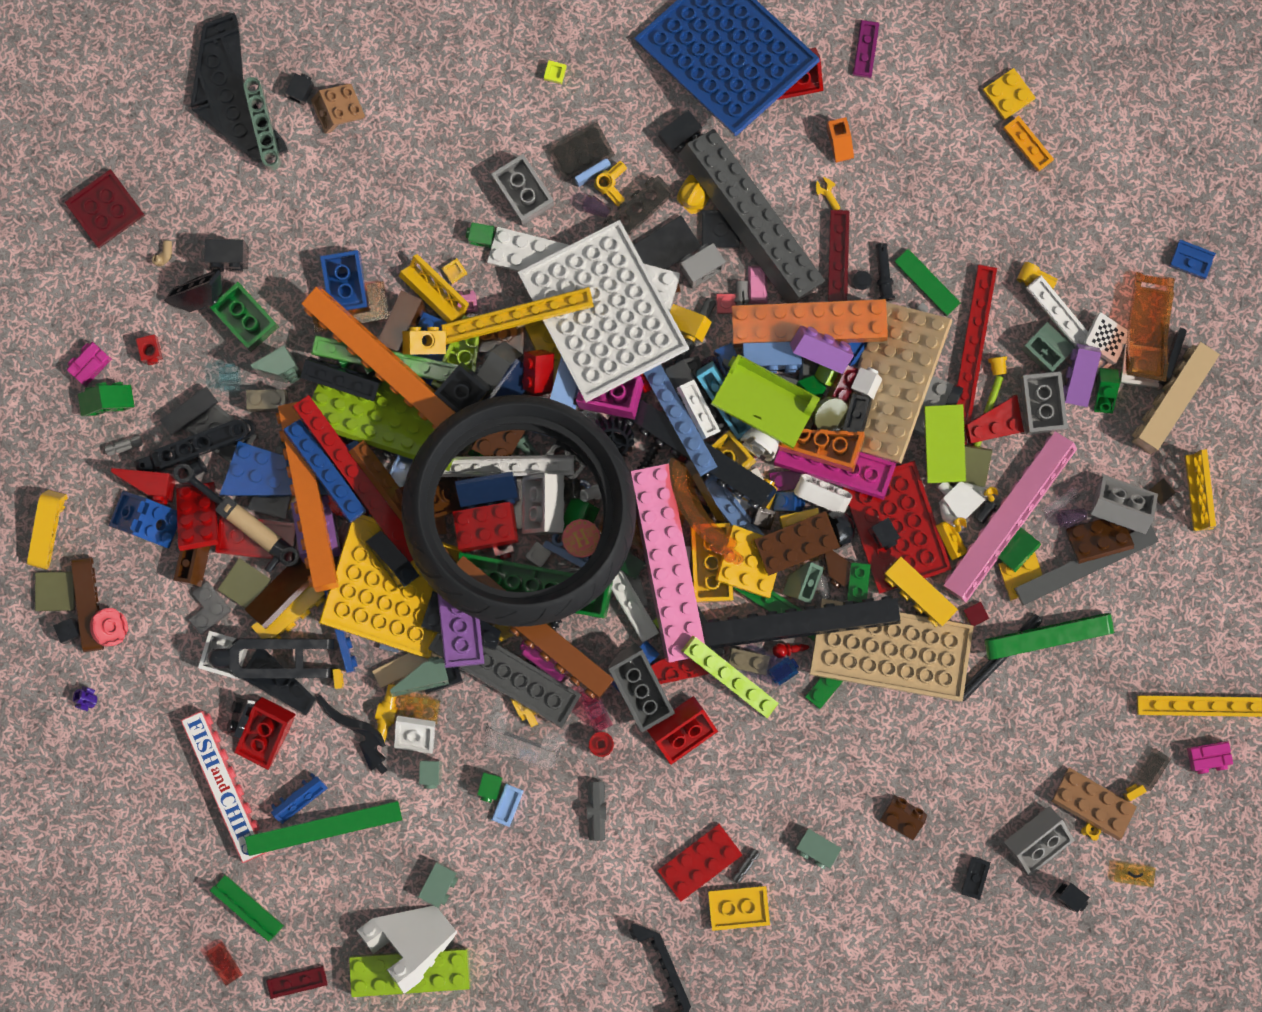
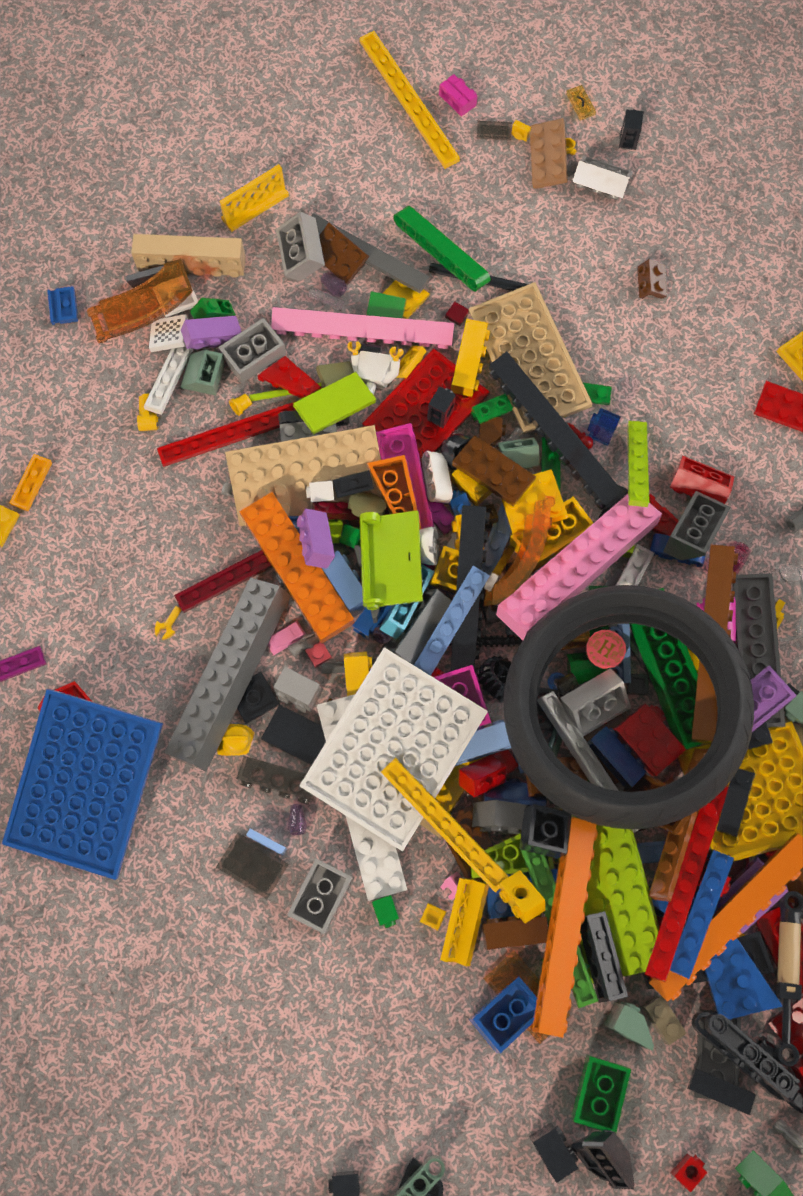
camera: 120 degrees left, 10 degrees down
clear light blue brick [219,364,242,393] -> none
medium nougat bracket [311,84,365,134] -> none
neon yellow plate [544,60,567,85] -> none
white pin [579,484,602,502] -> none
red wheel [589,732,614,757] -> none
yellow axle [594,161,627,207] -> none
black brick [658,110,702,154] -> none
white plate [677,380,720,440] -> none
dark tan brick [728,648,770,676] -> none
dark grey axle [731,848,760,883] -> none
sand green brick [796,828,842,869] -> none
orange slope [826,117,854,163] -> none
black plate [853,271,872,290] -> none
black pin [875,243,895,302] -> none
green tile [894,249,961,317] -> none
black plate [960,857,991,900] -> none
dark brown tile [1148,478,1176,505] -> none

